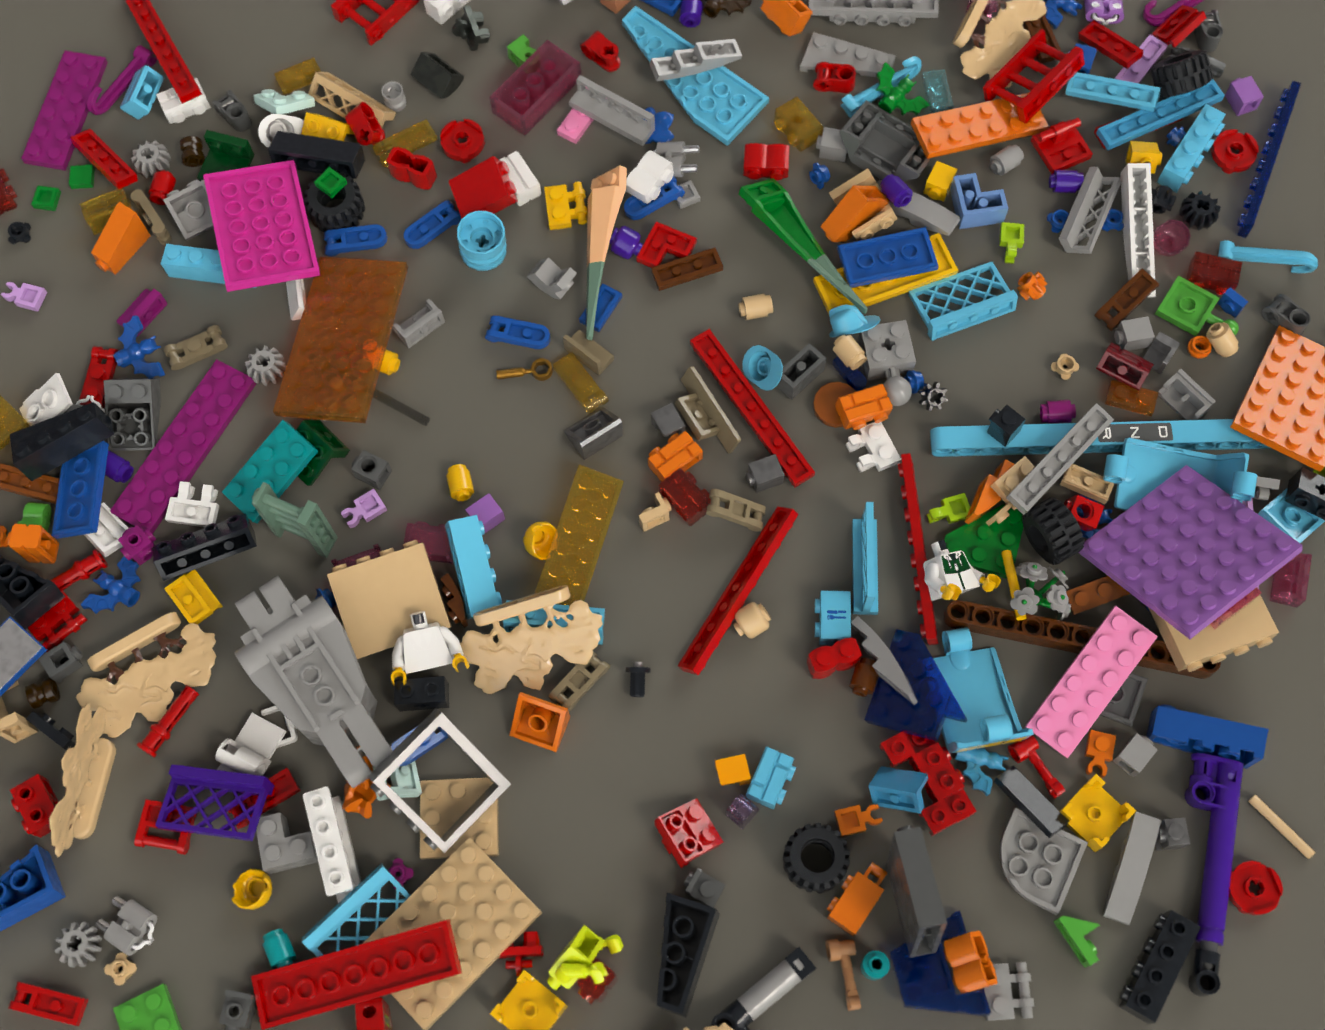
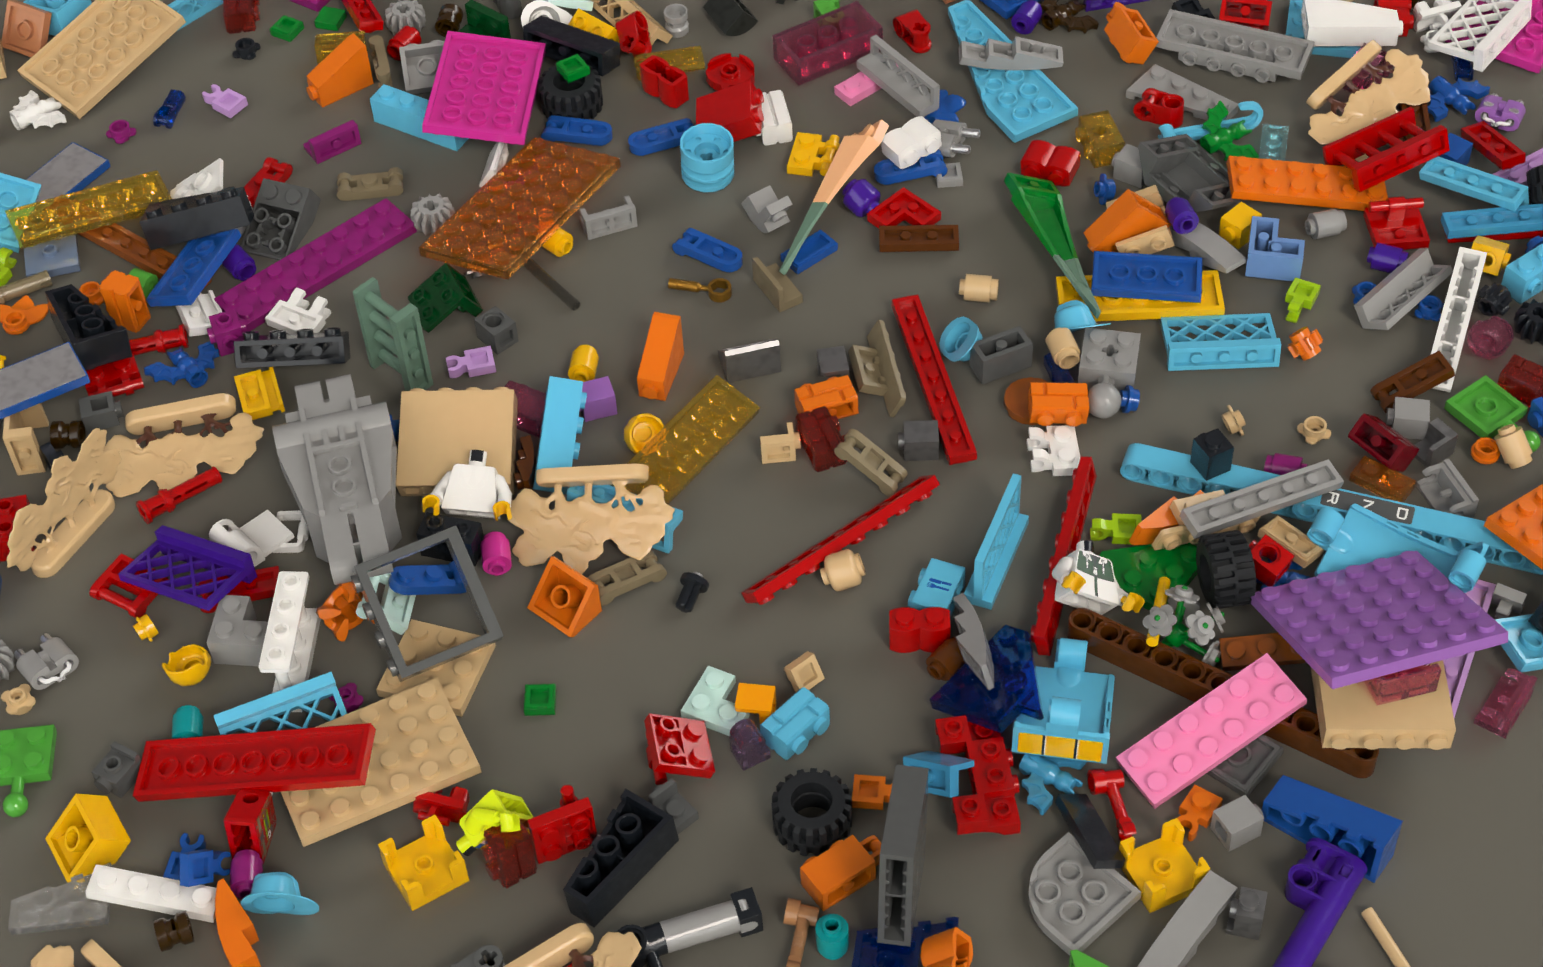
camera: 20 degrees right, 20 degrees down
blue animal [113,315,165,378] -> none
teal plate [222,419,318,524] -> none
clear yellow plate [553,352,609,414] -> none
black gear [918,382,948,411] -> none
none -> yellow plate [133,614,159,642]
none -> dark pink brick [481,532,512,576]
none -> green tile [524,684,557,716]
none -> red plate [527,785,597,864]
none -> orange slope [637,312,684,401]
none -> light aqua plate [681,666,750,739]
none -> tan tile [784,651,825,692]
none -> tan plate [1221,405,1246,436]

